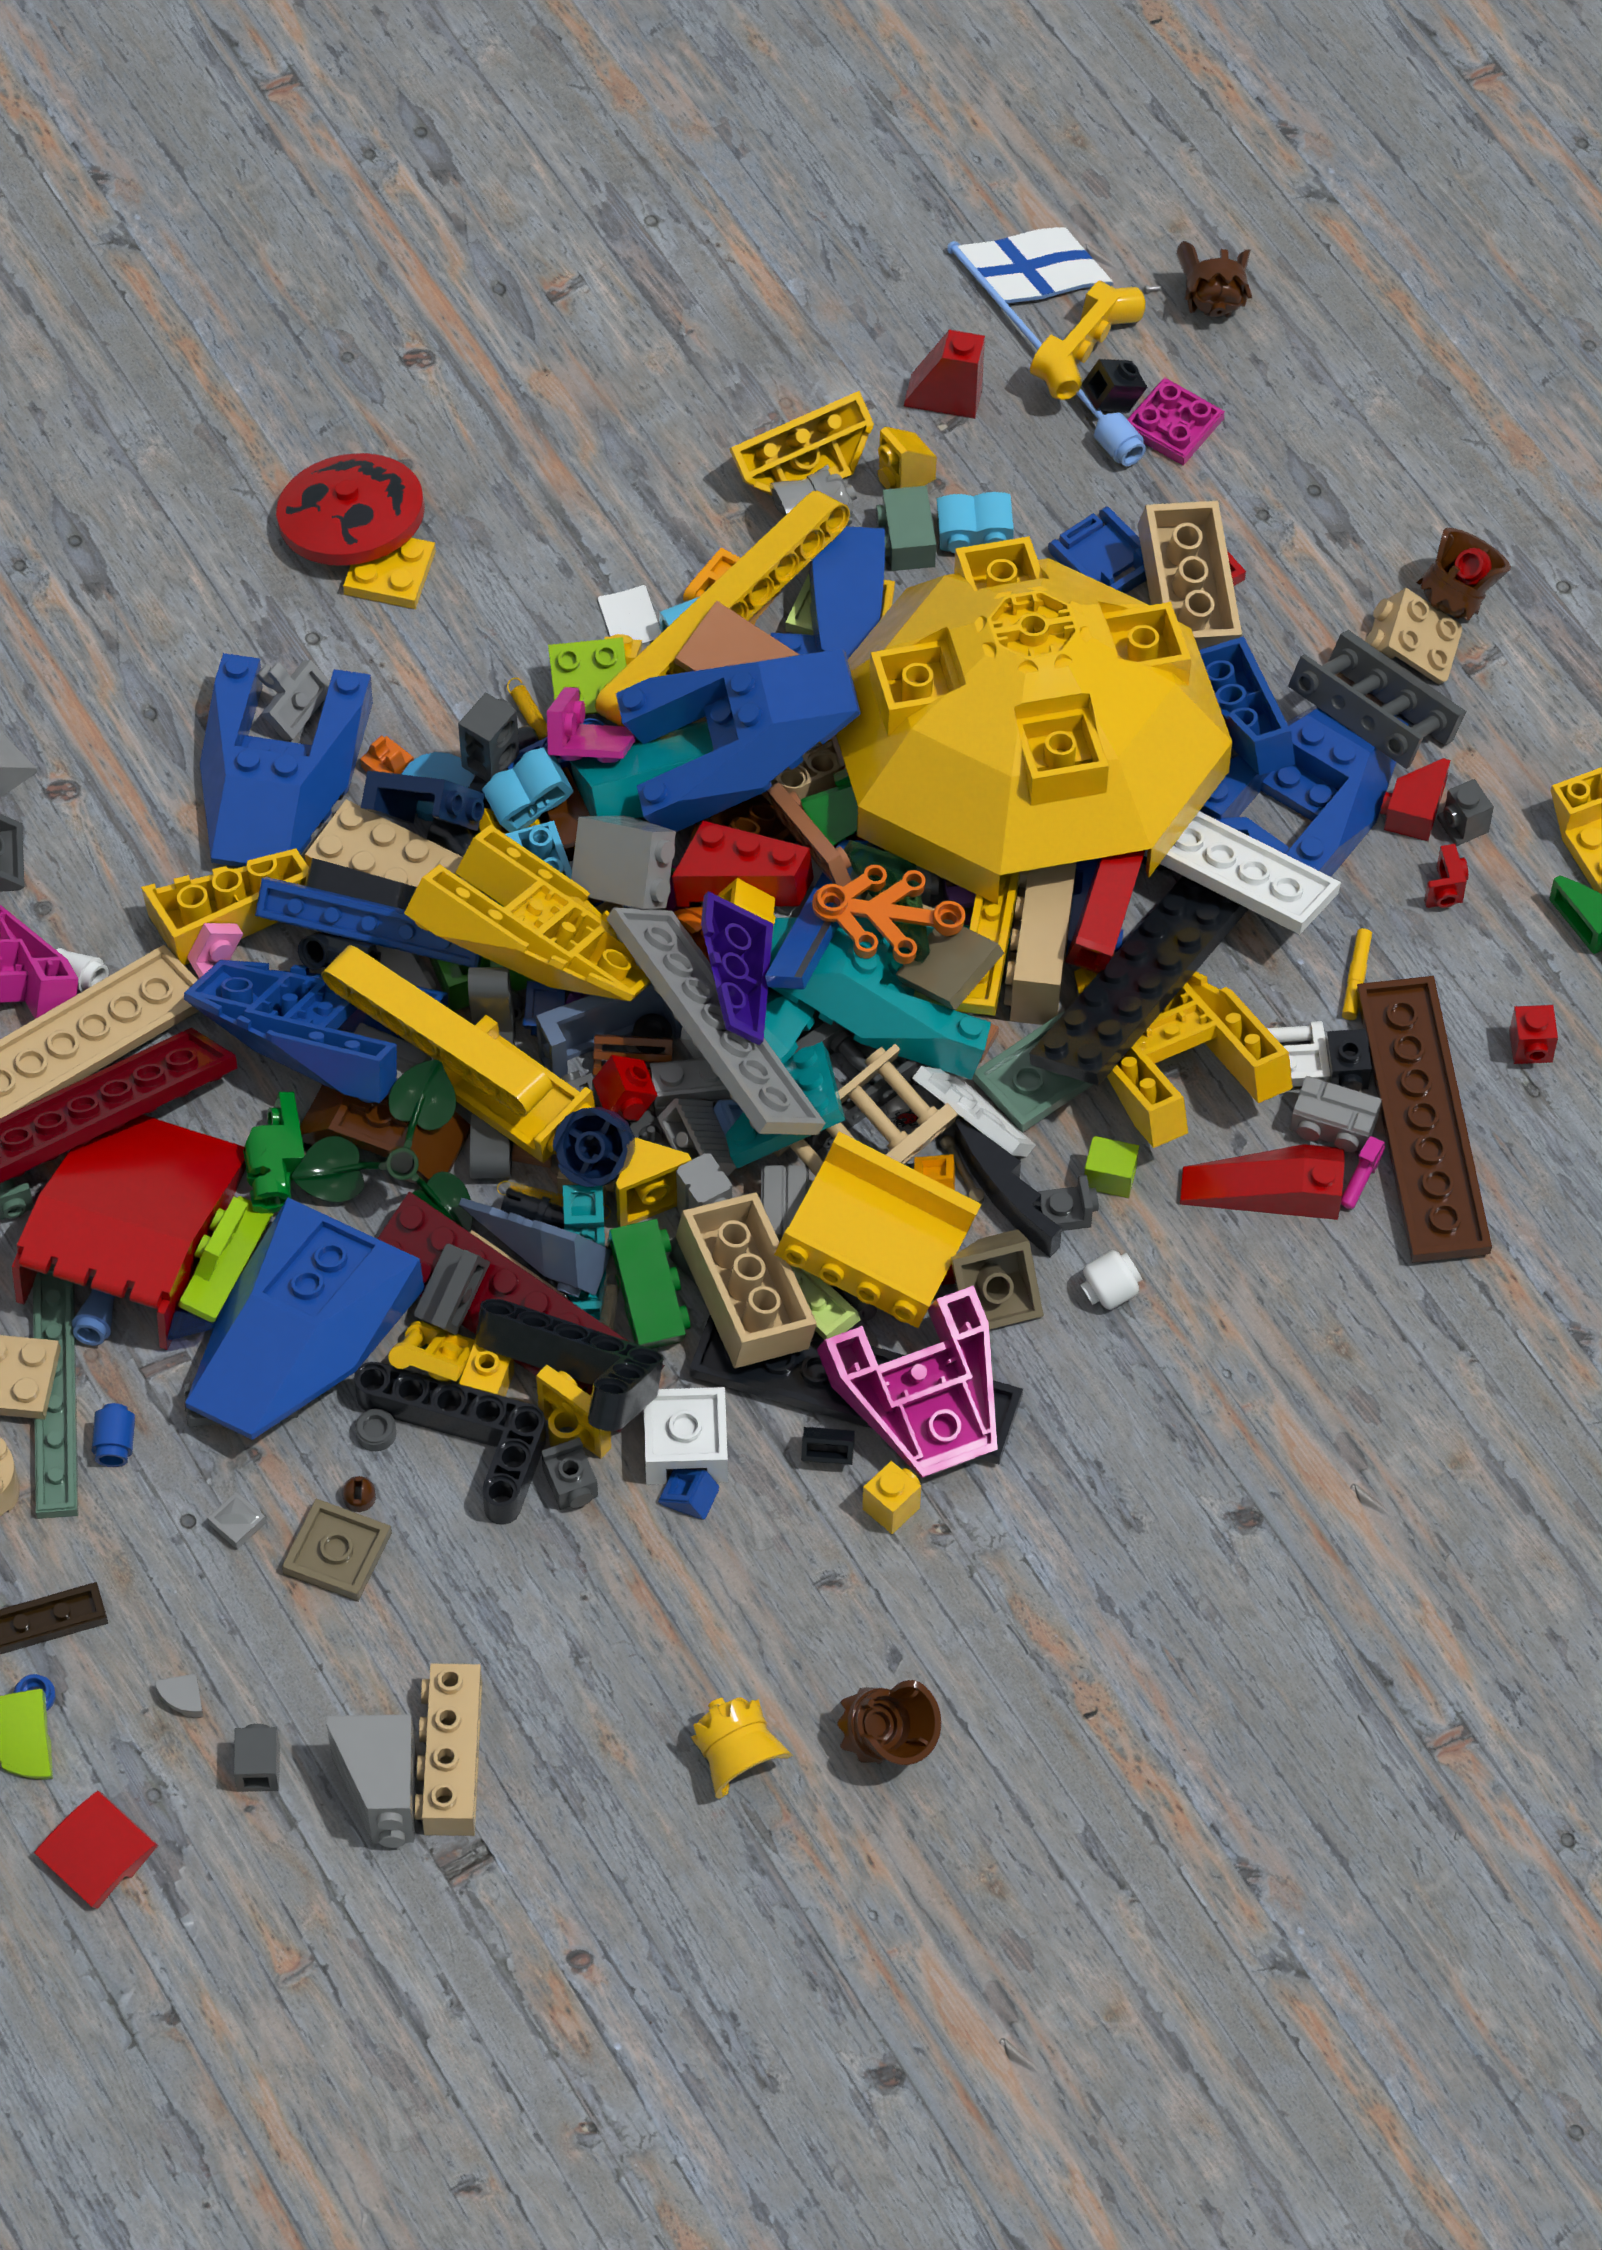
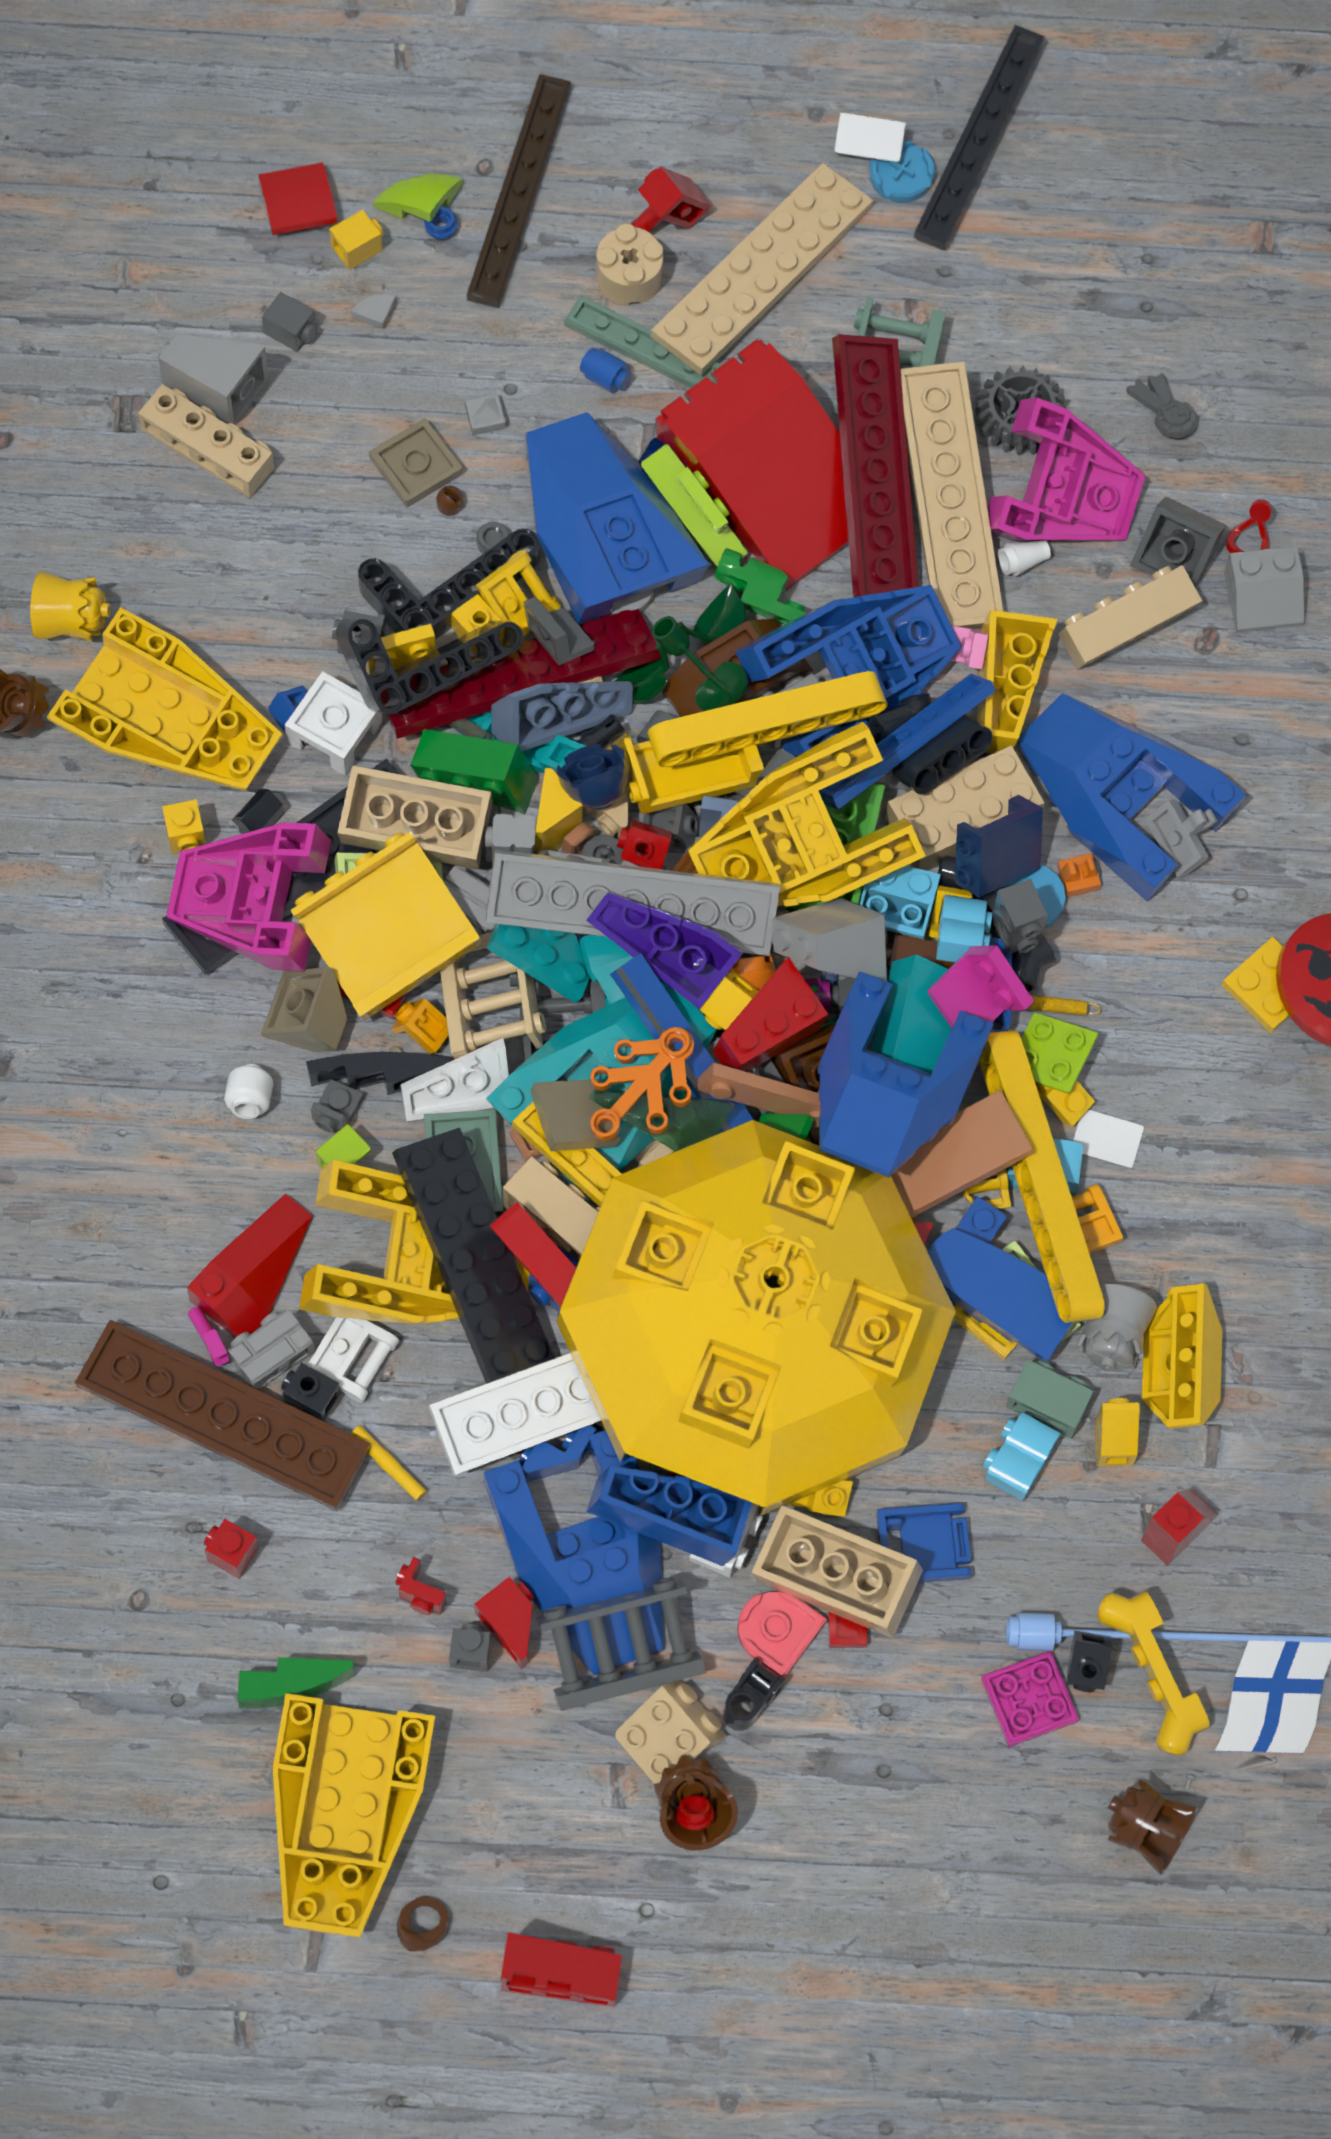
camera: 120 degrees right, 10 degrees up
none -> yellow wedge [47,607,282,792]
none -> yellow brick [329,210,384,270]
none -> black piece [723,1656,788,1731]
none -> coral tile [738,1591,827,1676]
none -> tan brick [1058,565,1202,670]

